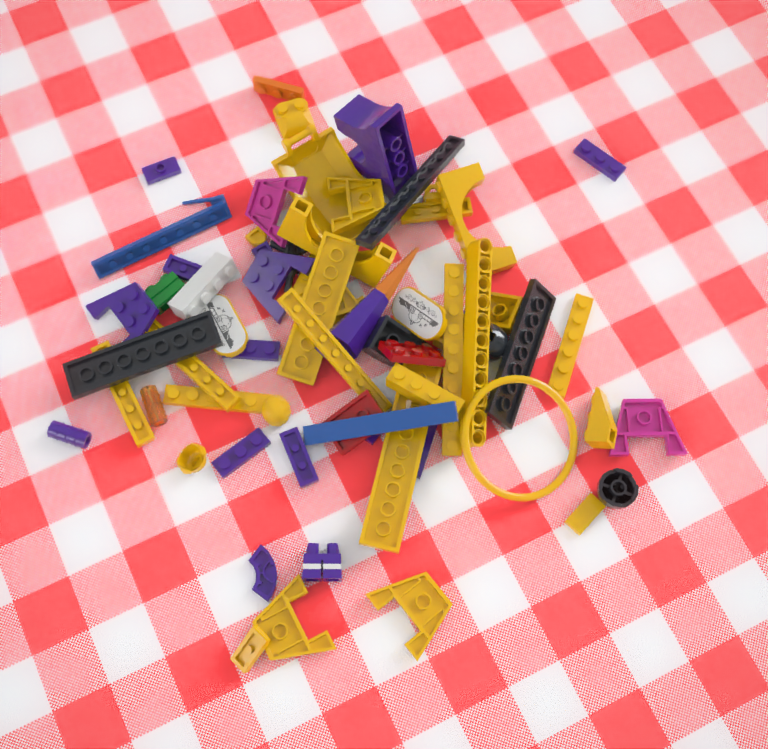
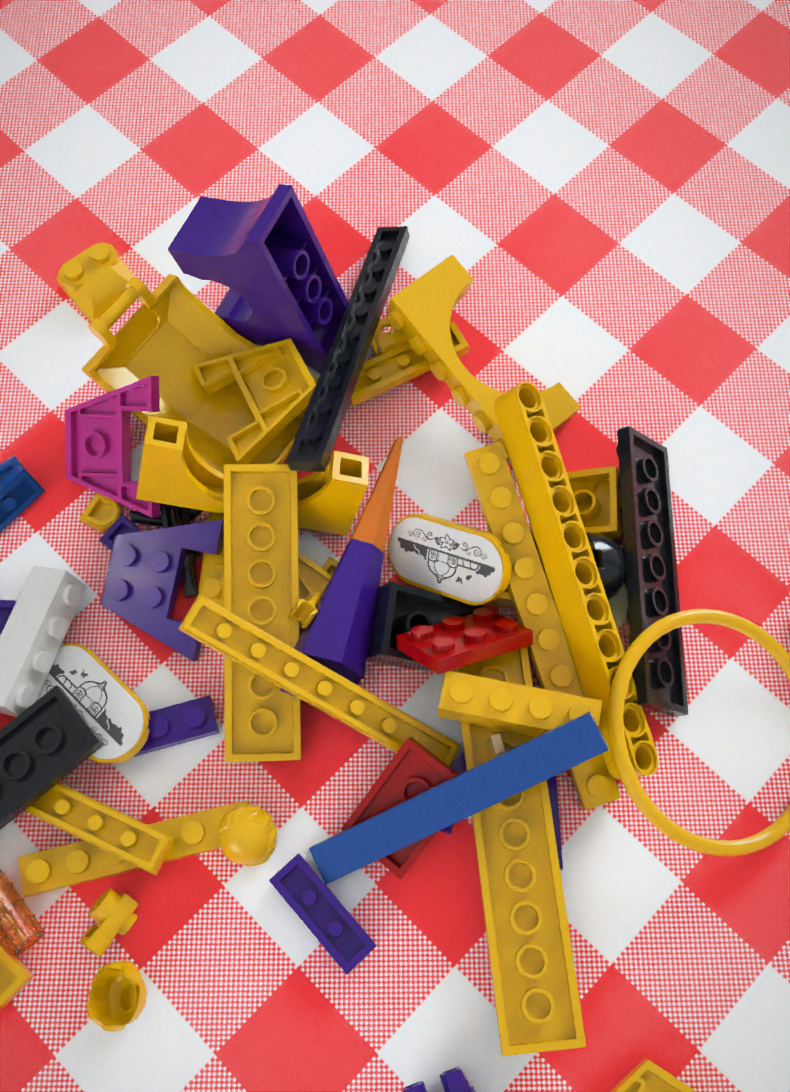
camera: 15 degrees left, 0 degrees up
dark purple plate [211,427,271,479] -> none
orange plate [252,75,305,100] -> none
yellow plate [545,293,594,399] -> none
dark purple plate [573,138,627,182] -> none
none -> yellow plate [79,888,139,957]
none -> yellow hand [288,592,322,629]

